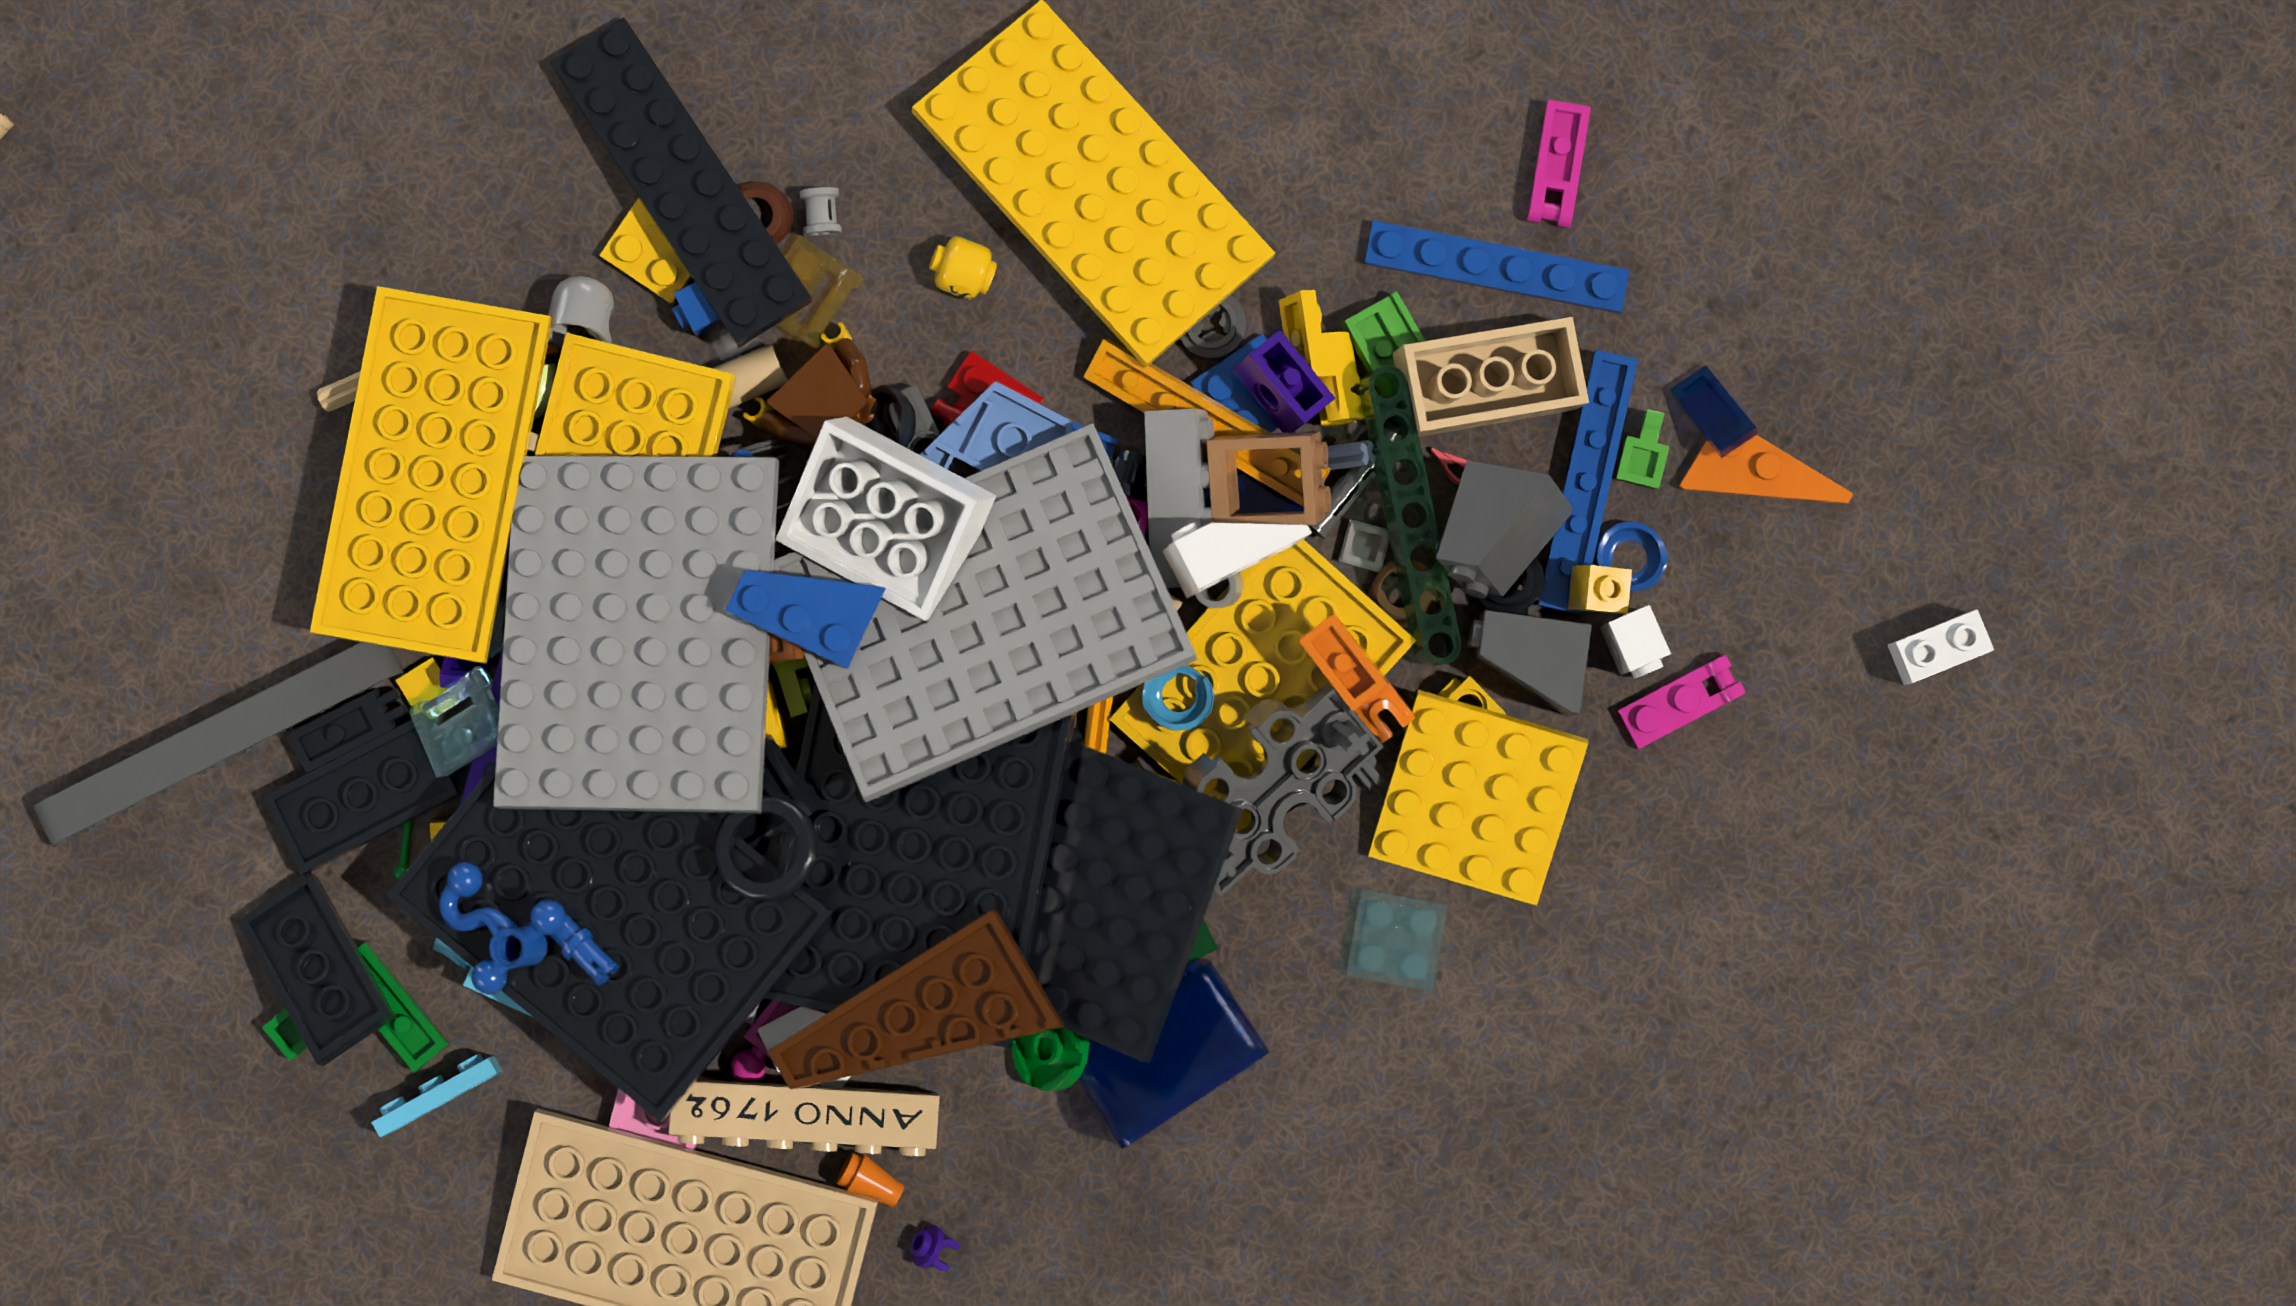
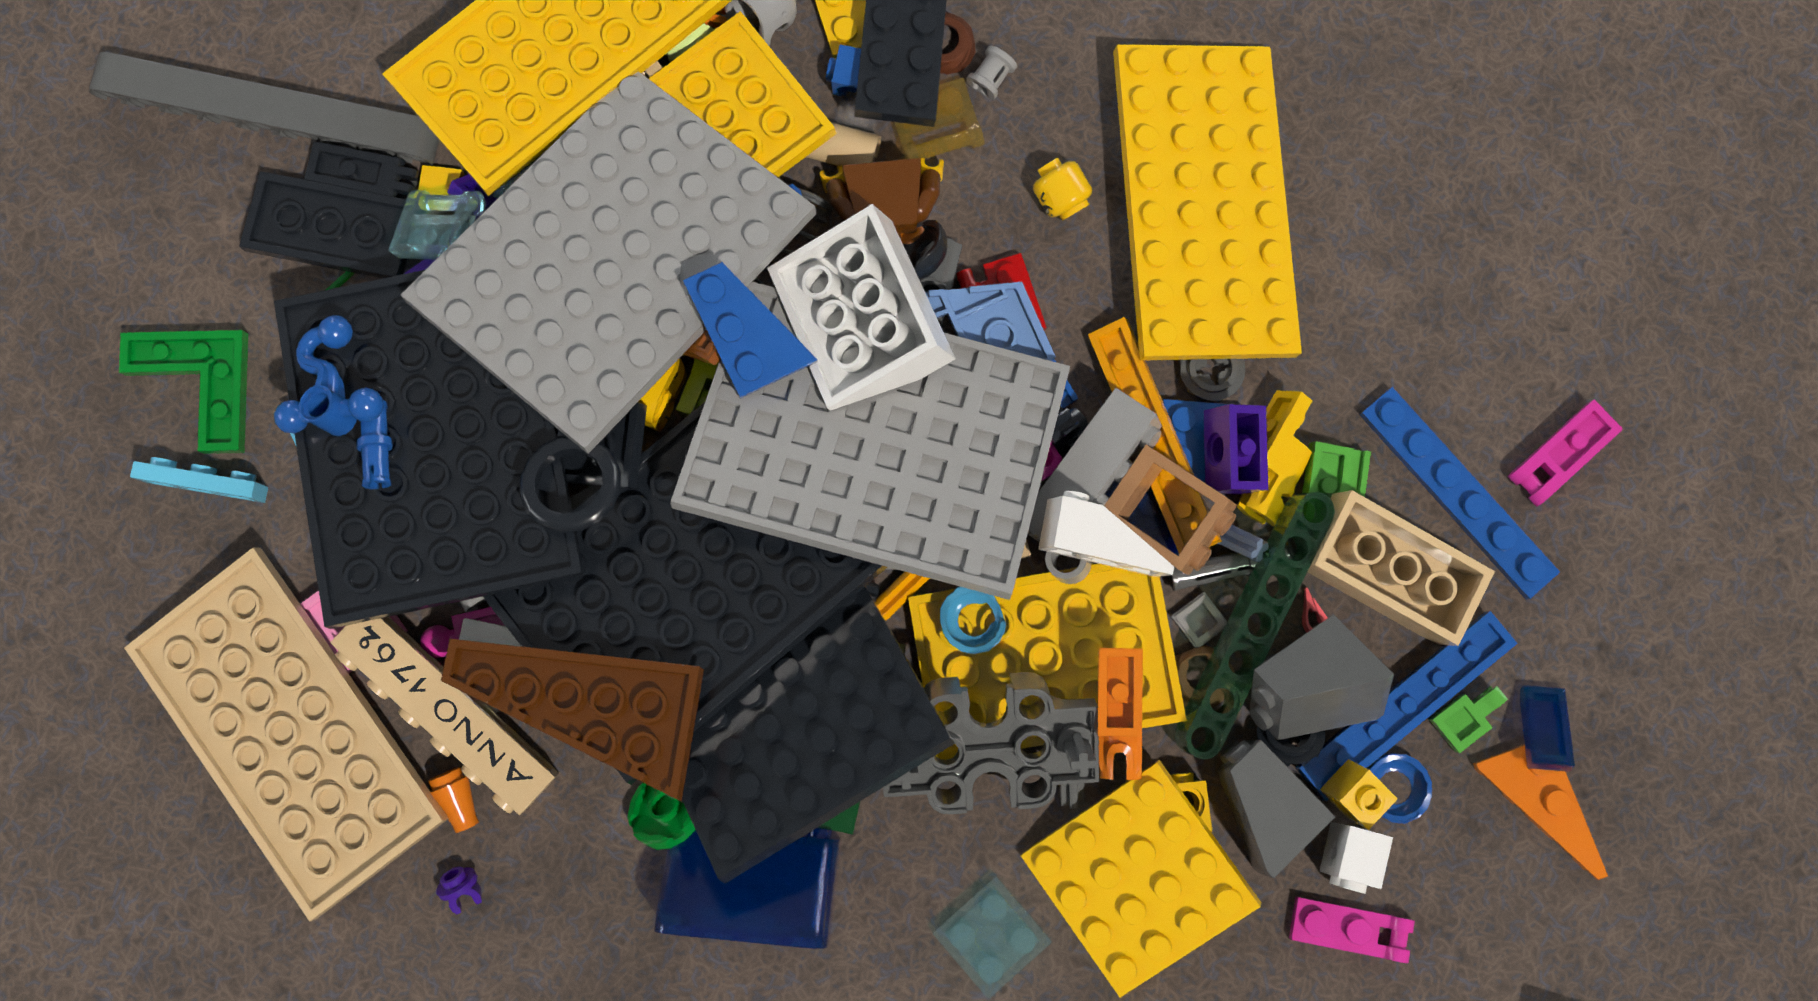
camera: 40 degrees right, 5 degrees down
black plate [238,872,396,1067] -> none

